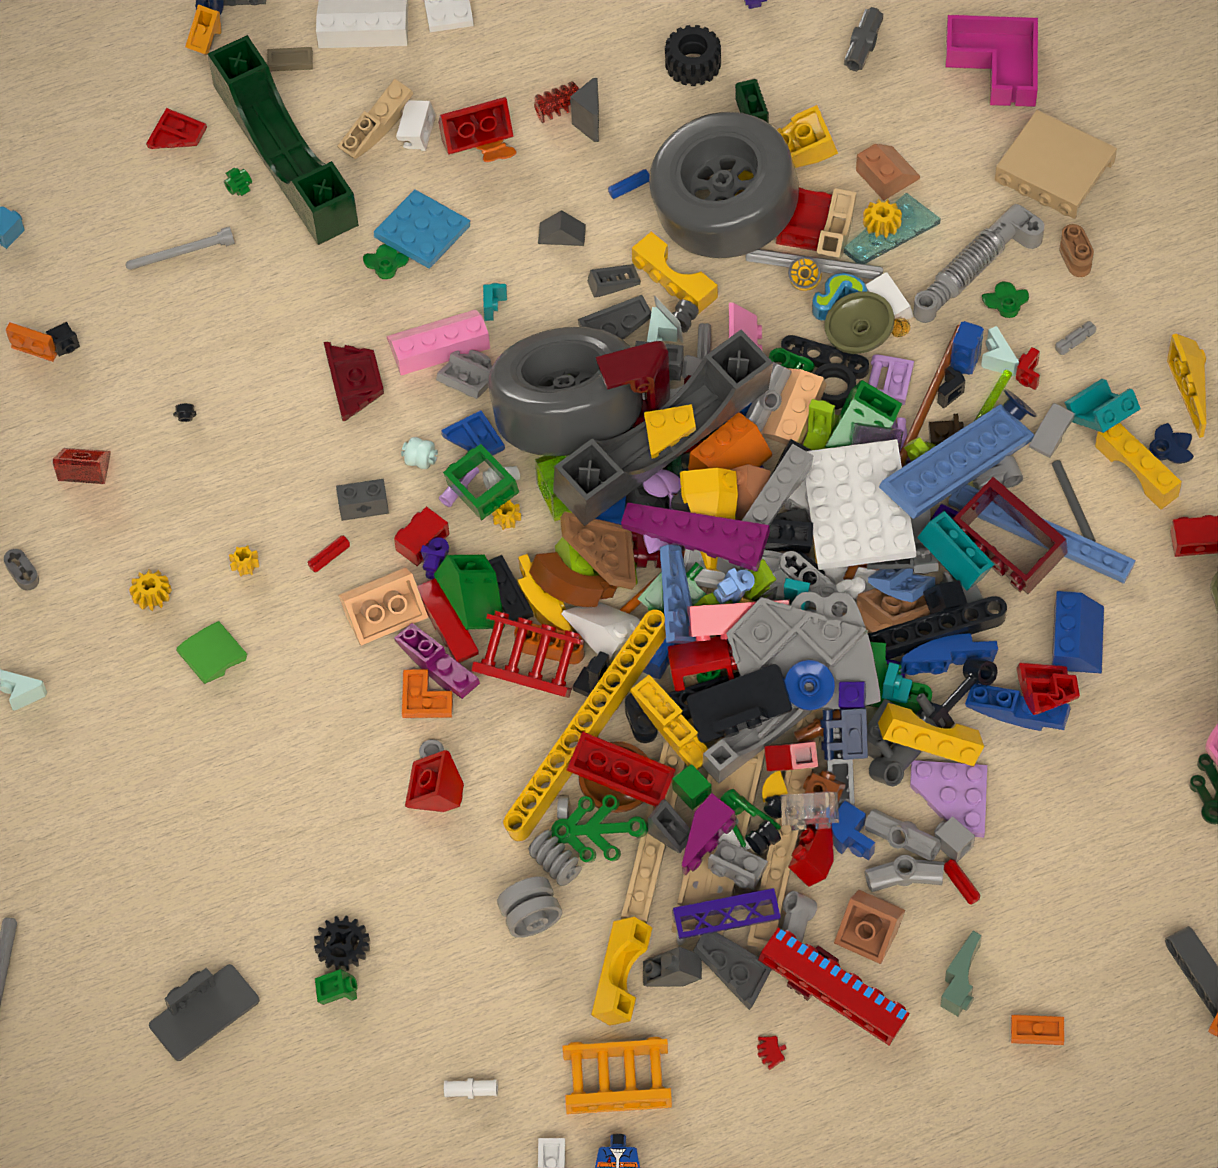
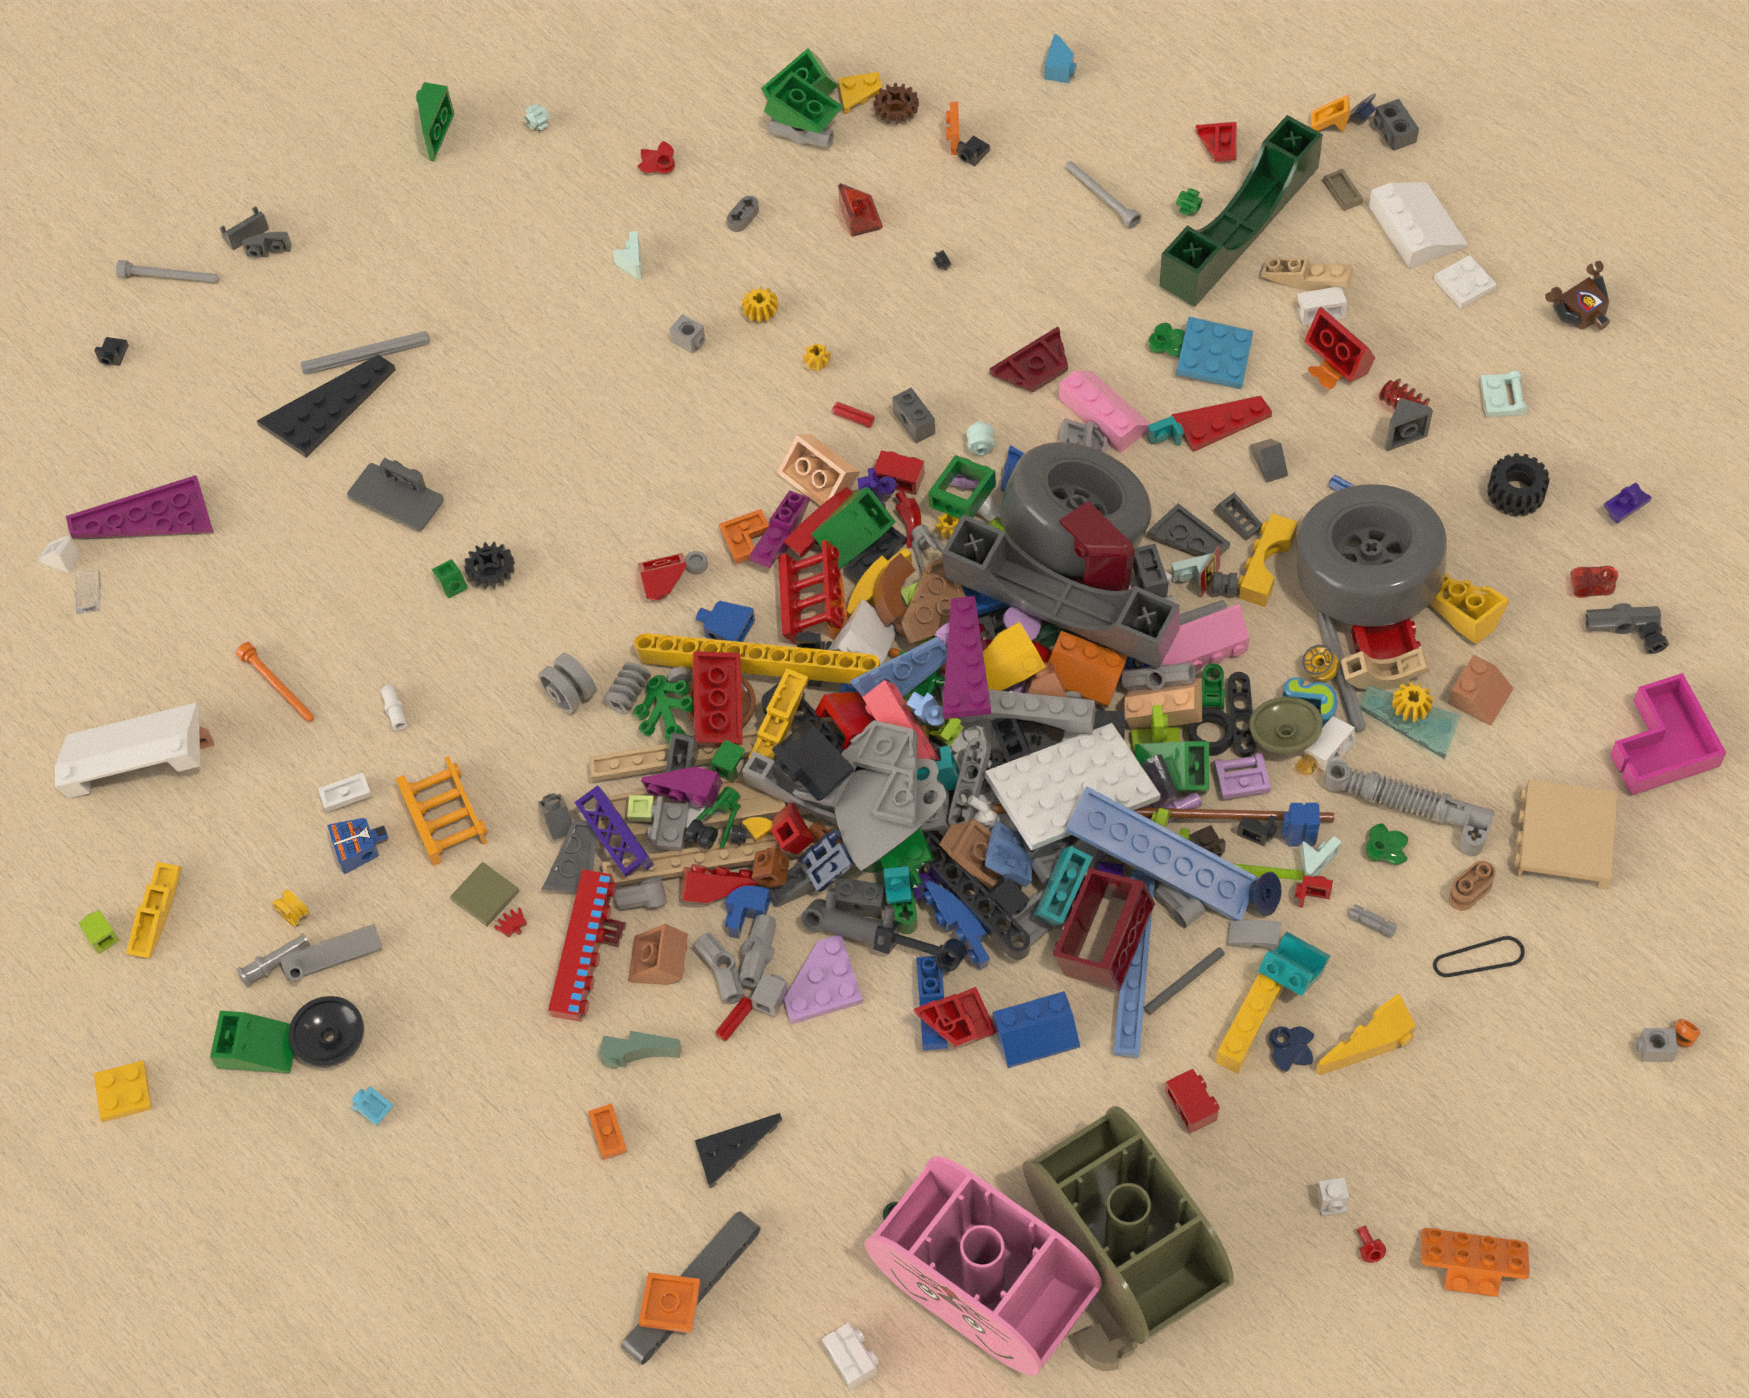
camera: 70 degrees right, 0 degrees up
bright green slope [176,621,248,684] -> none
yellow arch [591,917,652,1026] -> none
yellow wing [644,404,696,459] -> none
dark green brick [735,79,769,123] -> none
clear brick [781,792,839,831] -> none
blue dish [784,660,835,710] -> none
dark purple plate [839,682,866,708] -> none
yellow arch [878,703,984,766] -> none
none -> black wing [257,355,396,458]
none -> olive tile [450,862,520,927]
none -> yellowish green plate [627,795,654,822]
none -> light grey brick [669,314,705,354]
none -> black wing [695,1113,782,1188]
none -> blue torso [696,601,755,642]
none -> red bar [895,490,921,549]
none -> light grey plant [911,525,945,574]
none -> red wing [1171,396,1272,452]
none -> black piece [1433,936,1525,977]
none -> light aqua plate [1480,371,1528,417]
none -> clear red piece [1570,566,1618,598]
none -> black wheel [1637,622,1669,654]

